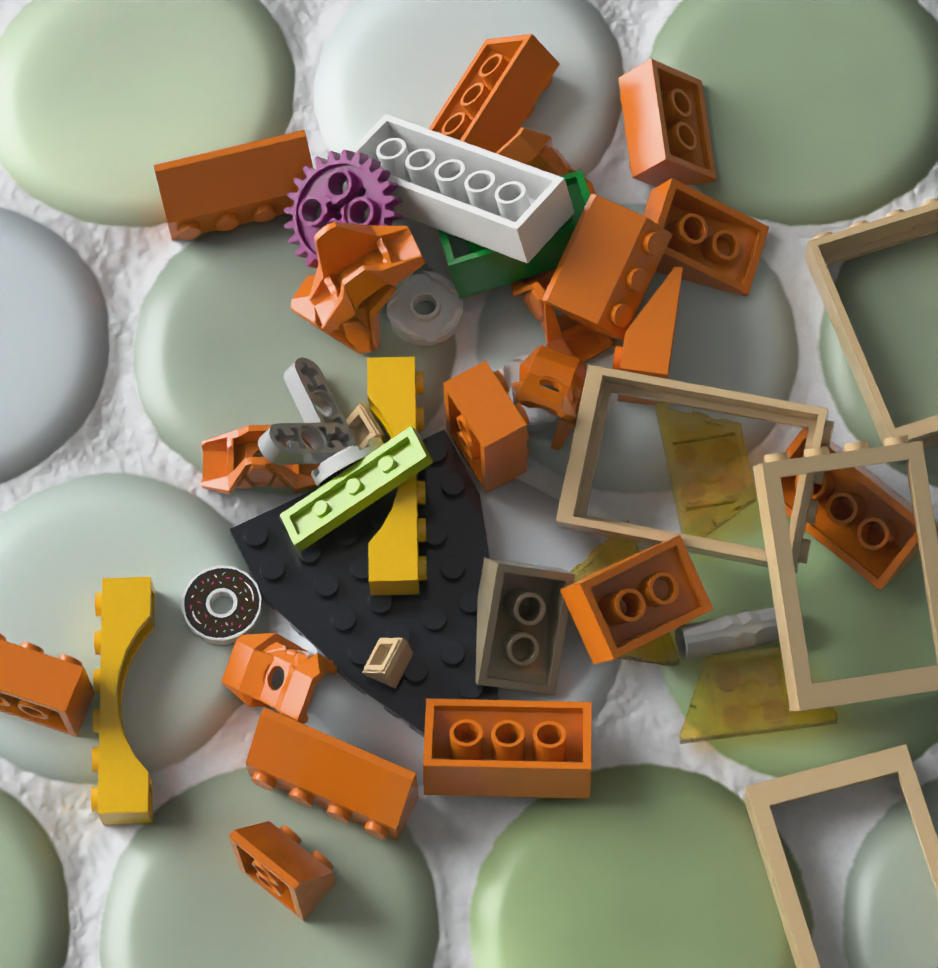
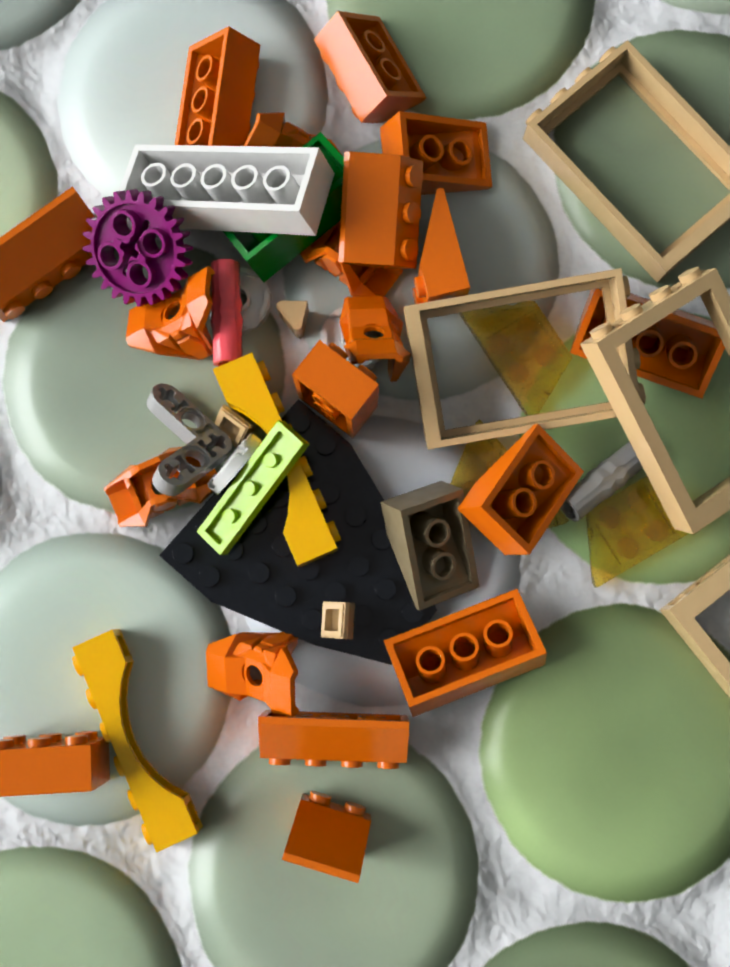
camera: 25 degrees left, 15 degrees up
tile [182,565,263,645] -> none
orange piece [309,222,426,334] -> none
none -> coral axle [210,259,243,367]
none -> tan slope [276,301,309,339]

